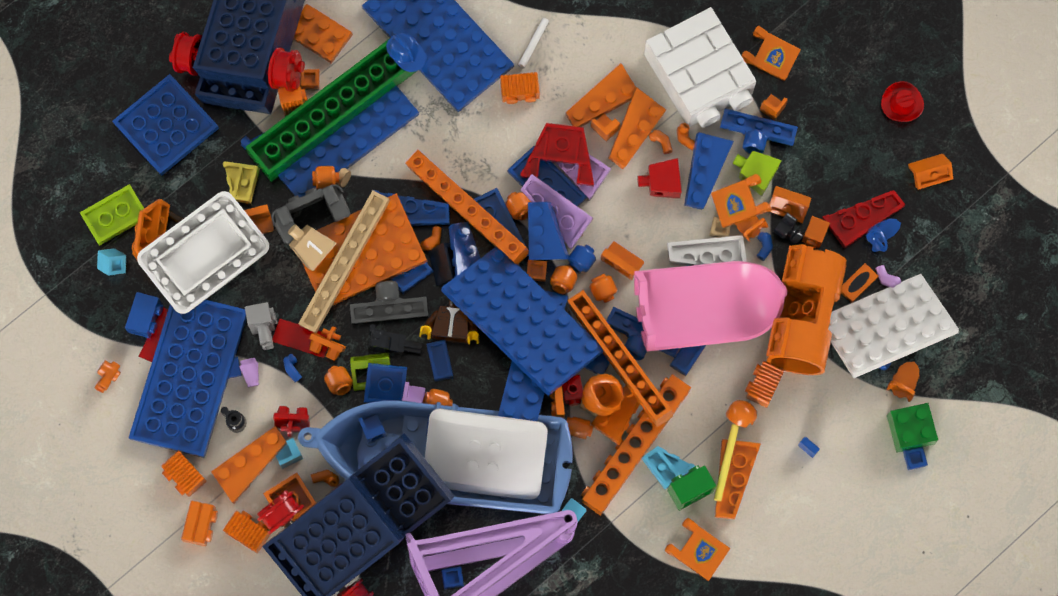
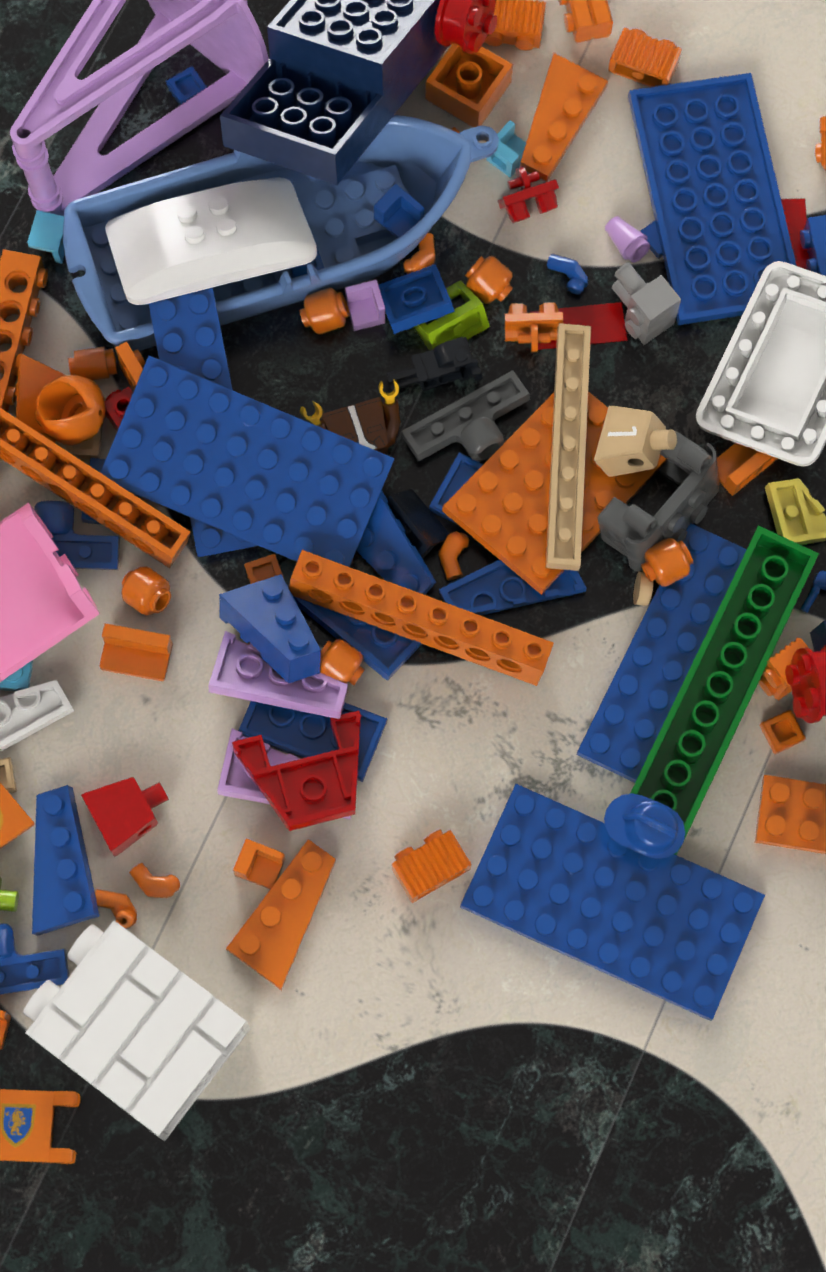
camera: 155 degrees right, 0 degrees up
black piece [221,407,247,433] -> none
blue tile [426,340,454,382] -> none
white bar [518,18,549,68] -> none
orange head [550,265,578,294] -> none
blue head [568,245,596,273] -> none
orange wing [608,87,666,169] -> none

